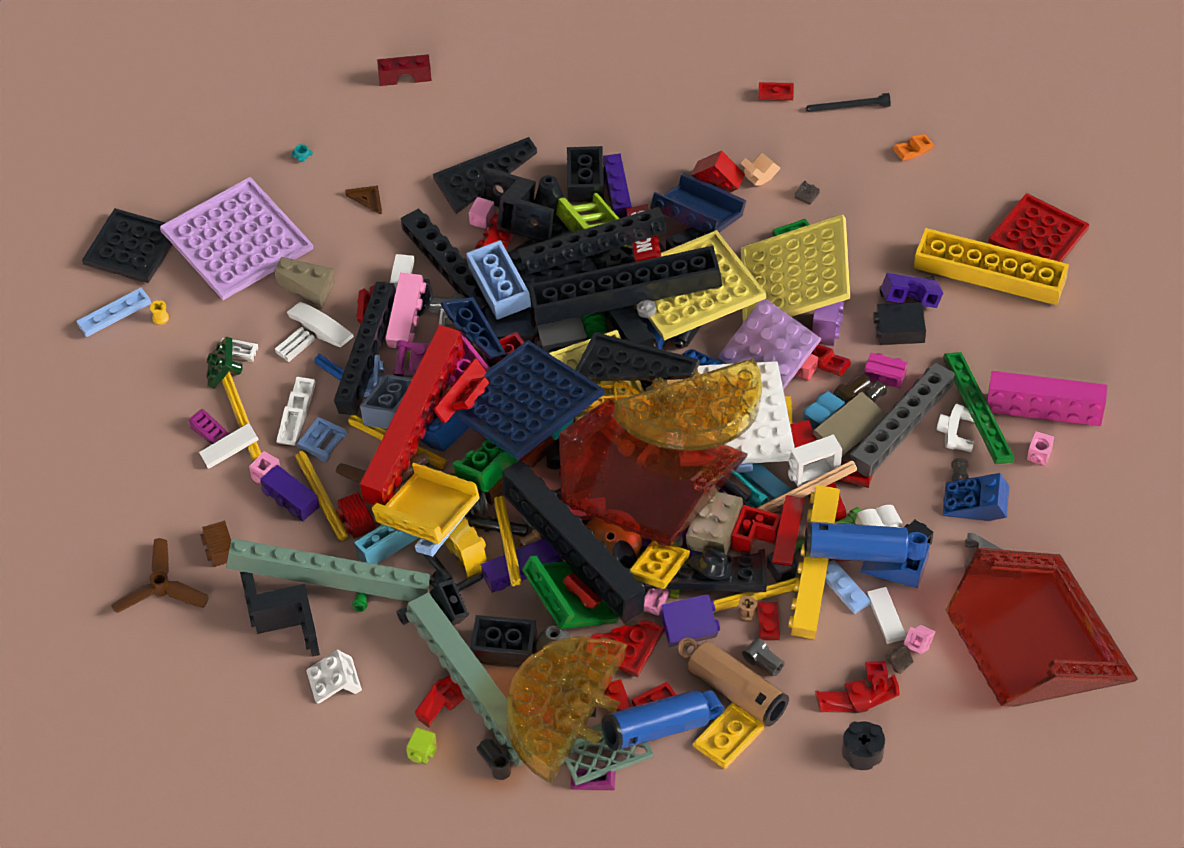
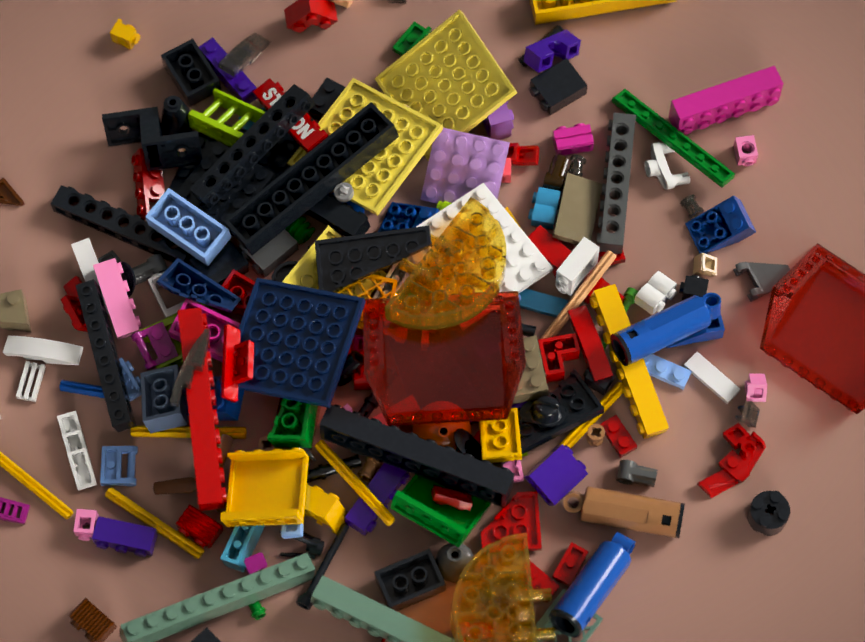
camera: 30 degrees left, 15 degrees up
white tile [199,423,259,469] -> none
black brick [430,579,469,626] -> none
black wing [433,137,537,214] -> none
bright pink brick [469,197,495,229] -> none
dark blue panel [650,173,747,234] -> none
yellow tile [693,702,765,769] -> none
teal plant [734,471,768,508] -> none
none -> yellow brick [110,18,140,50]
none -> clear smoke slope [170,328,211,407]
none -> clear smoke slope [218,33,270,77]
none -> magenta slope [244,552,268,574]
none -> tan slope [693,253,717,276]

